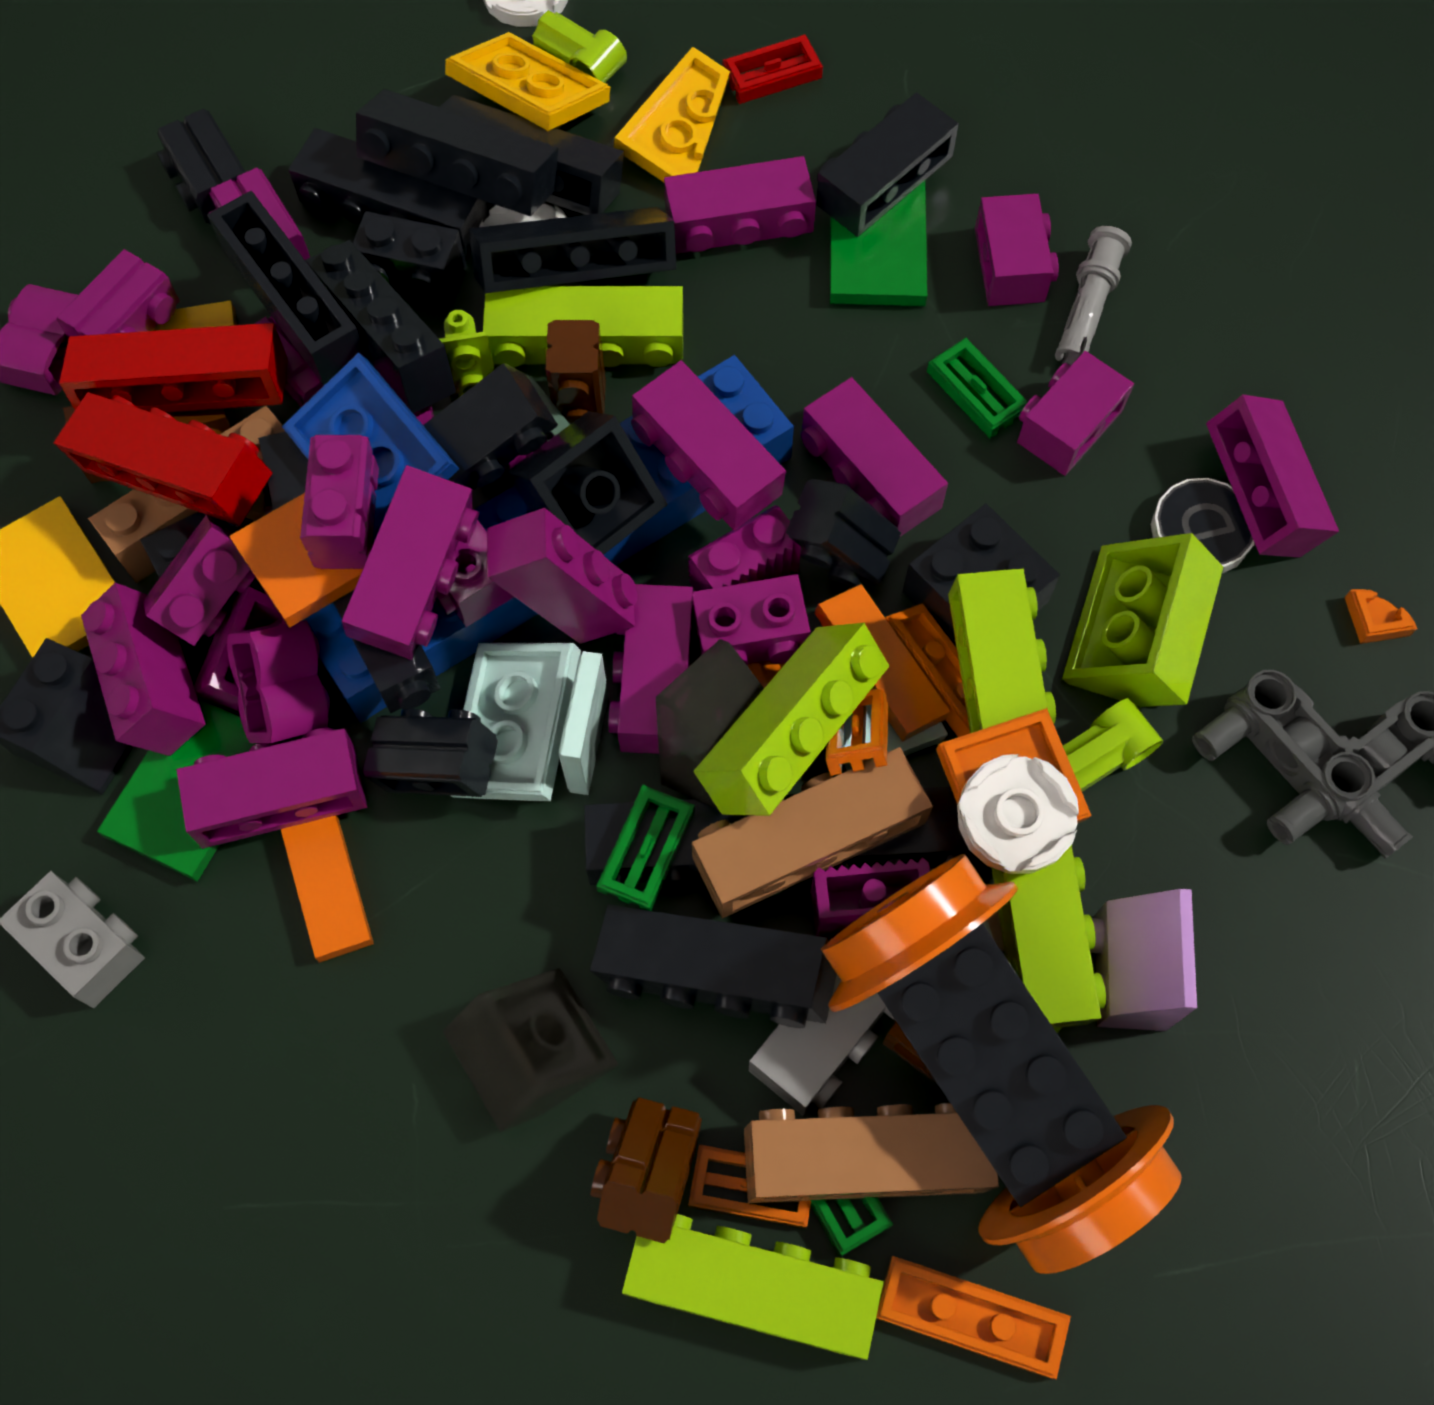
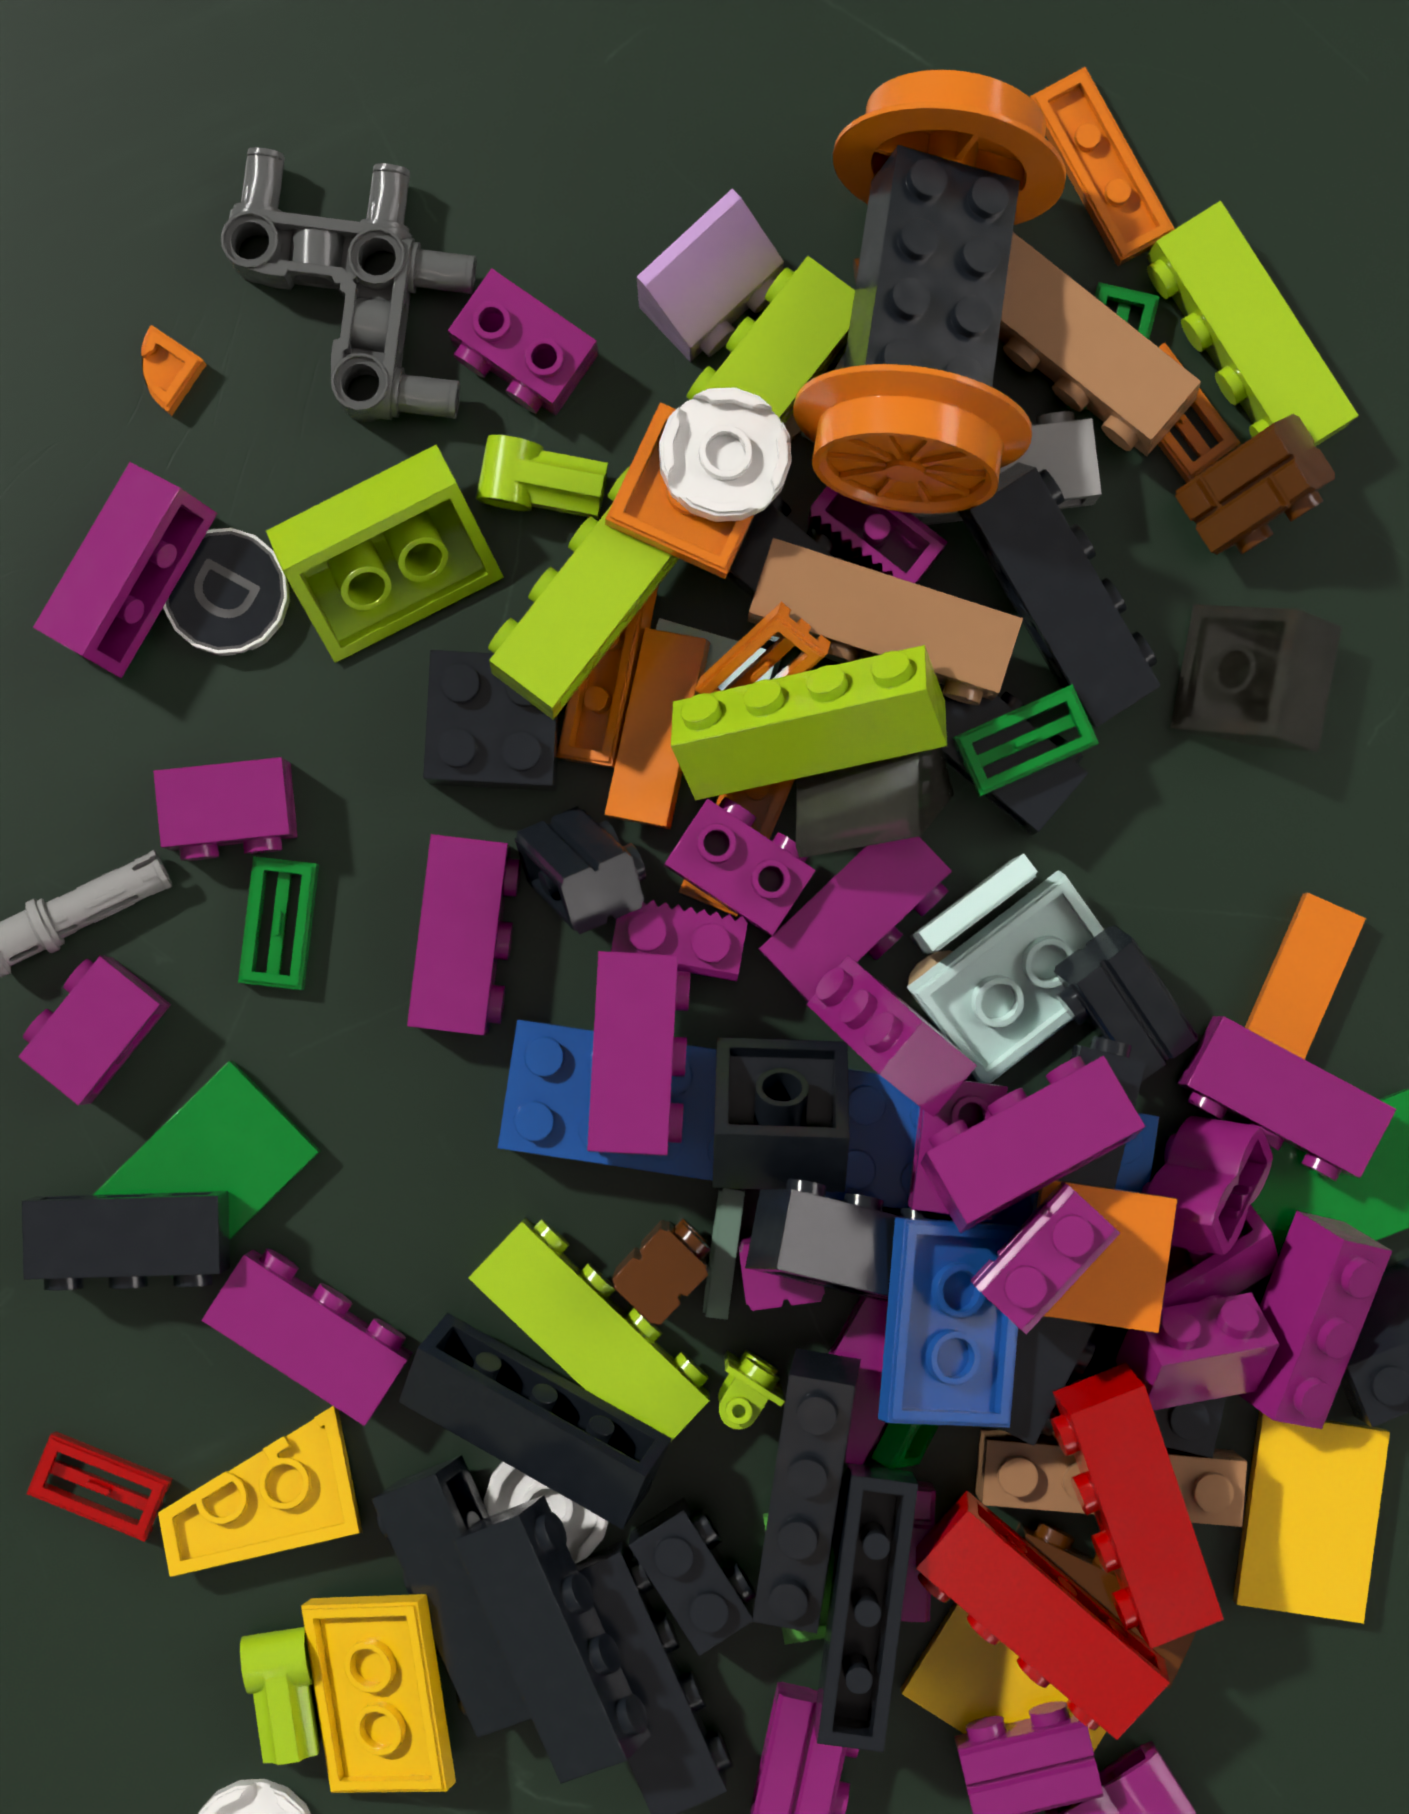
camera: 140 degrees left, 20 degrees up
none -> magenta brick [448,268,599,416]

